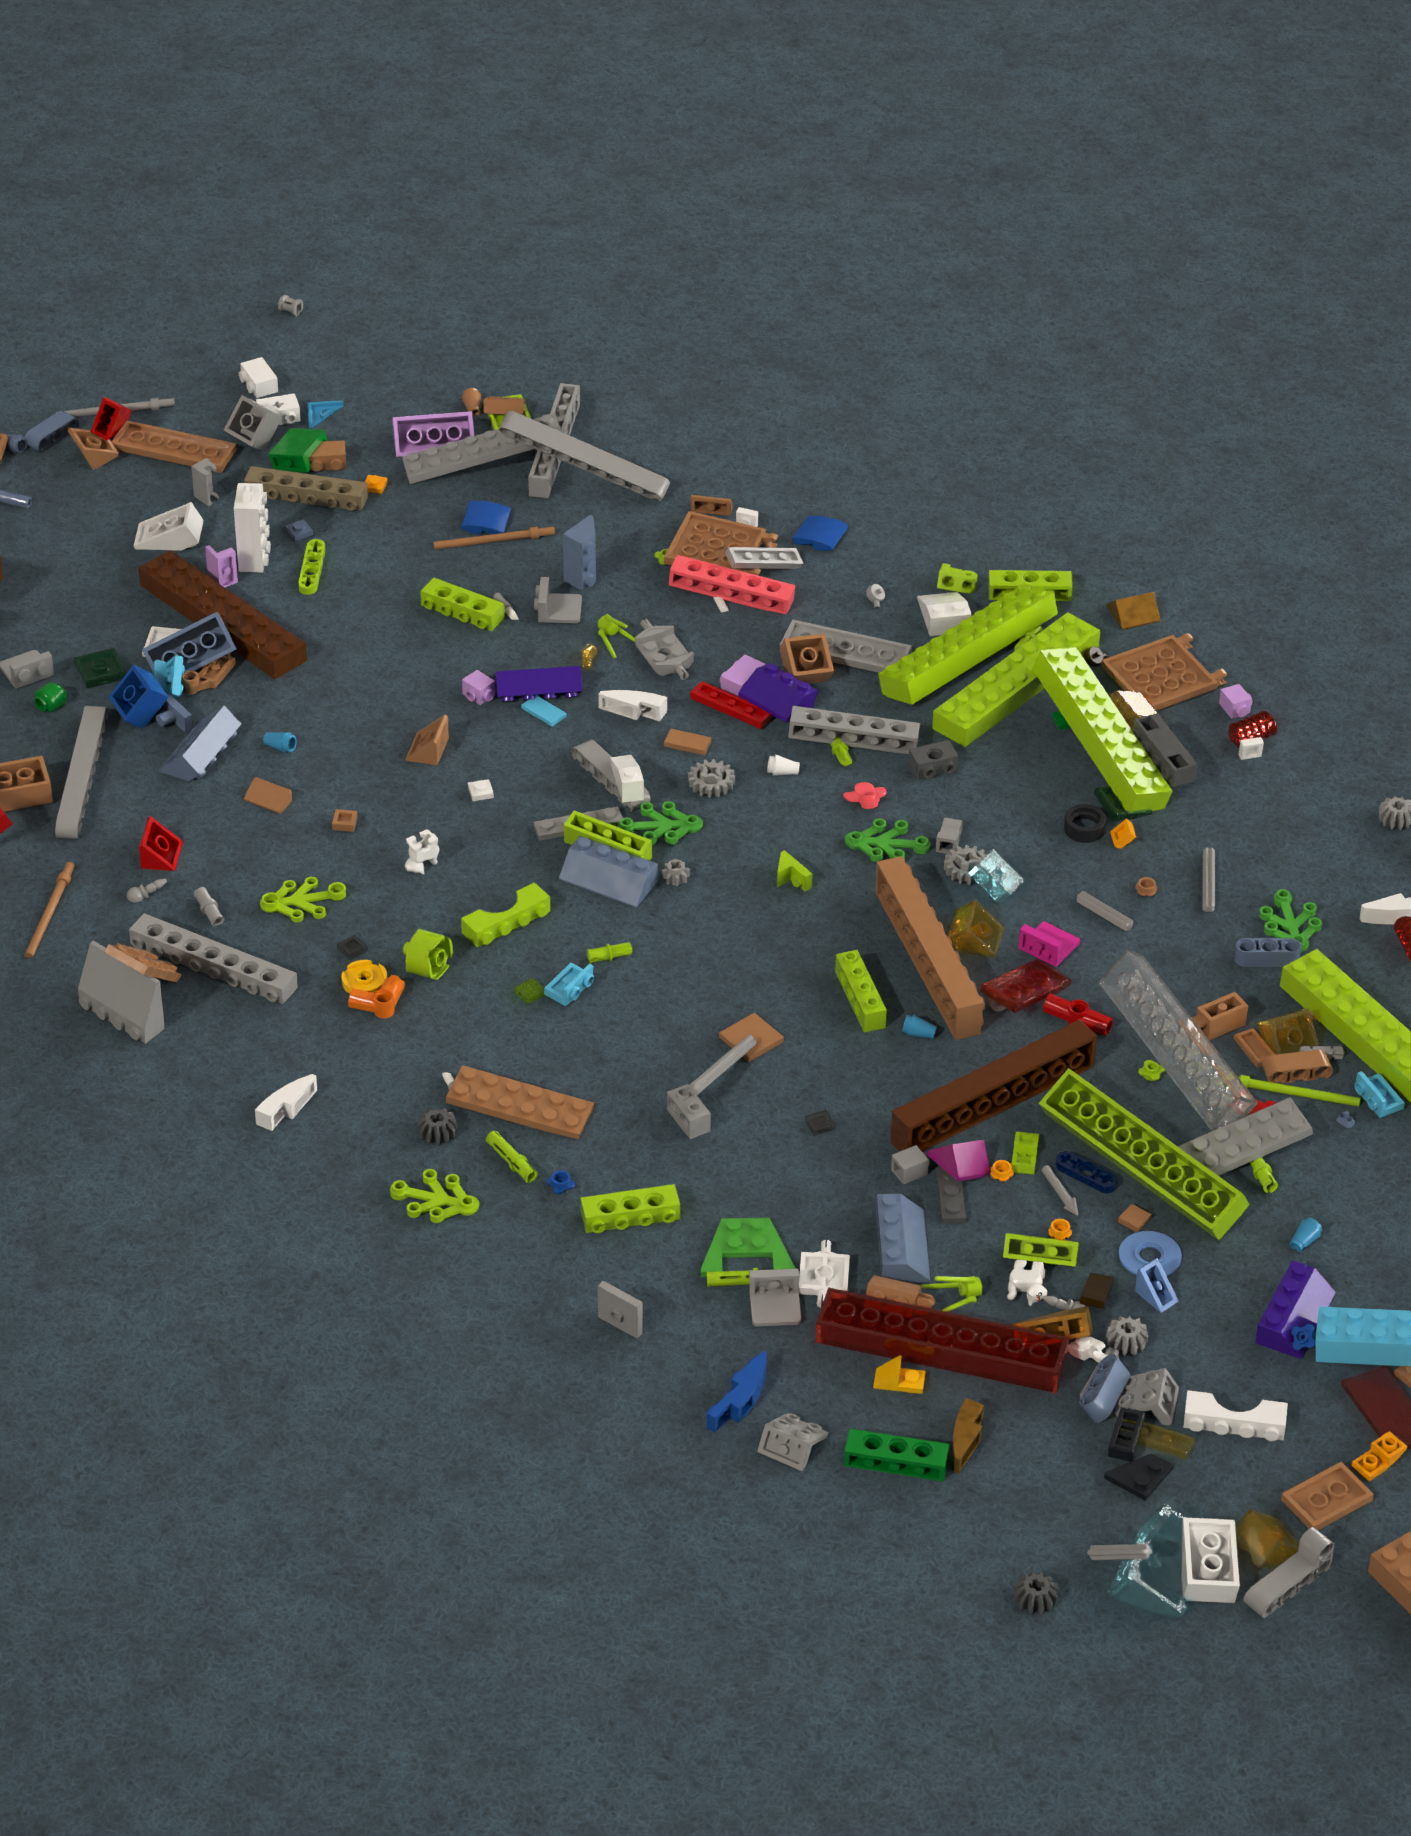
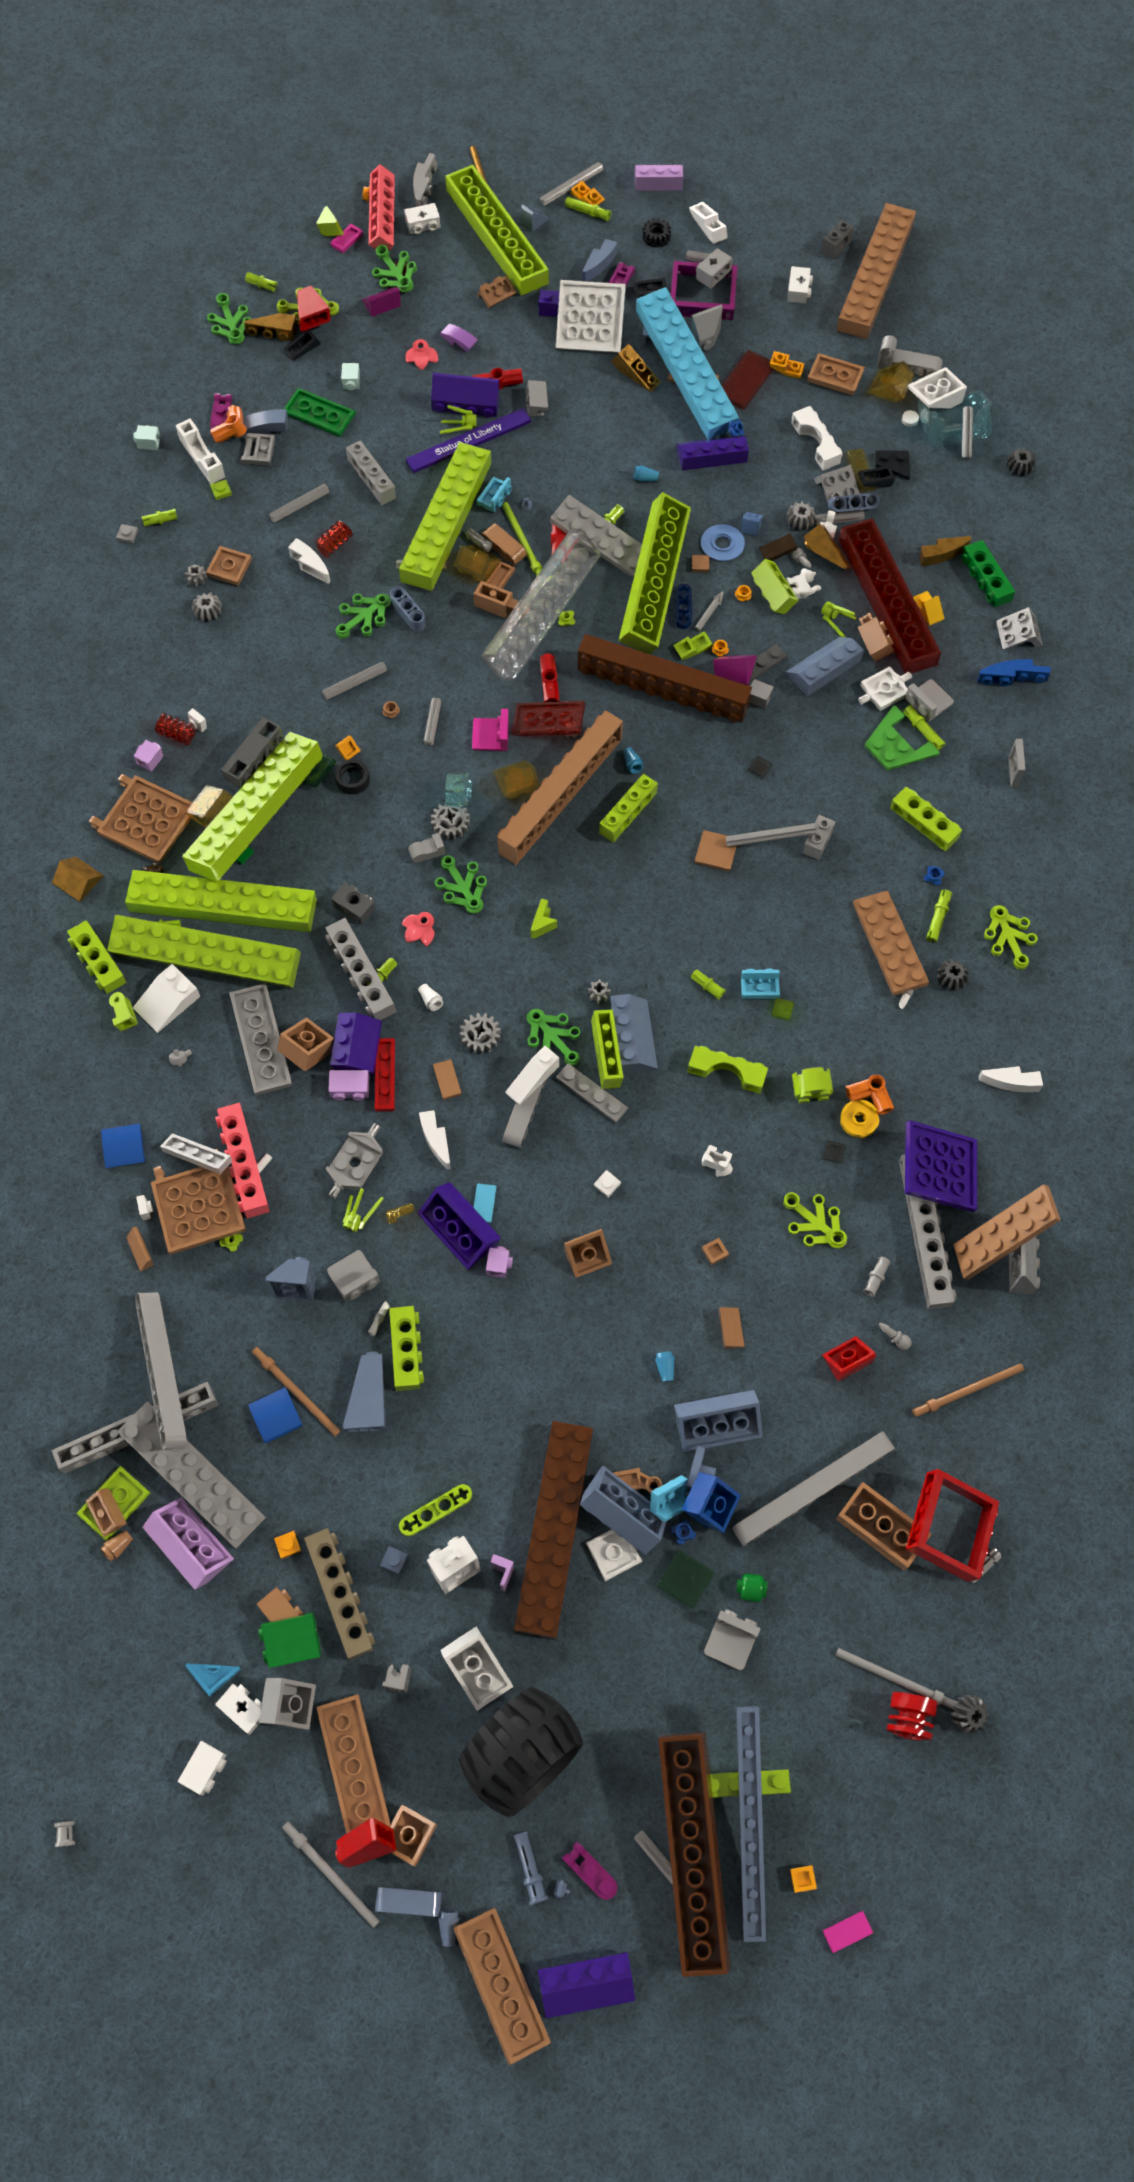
camera: 125 degrees left, 25 degrees up
none -> sand blue slope [343,1352,386,1433]
none -> black tyre [458,1687,584,1818]
none -> dark purple plate [905,1120,977,1213]

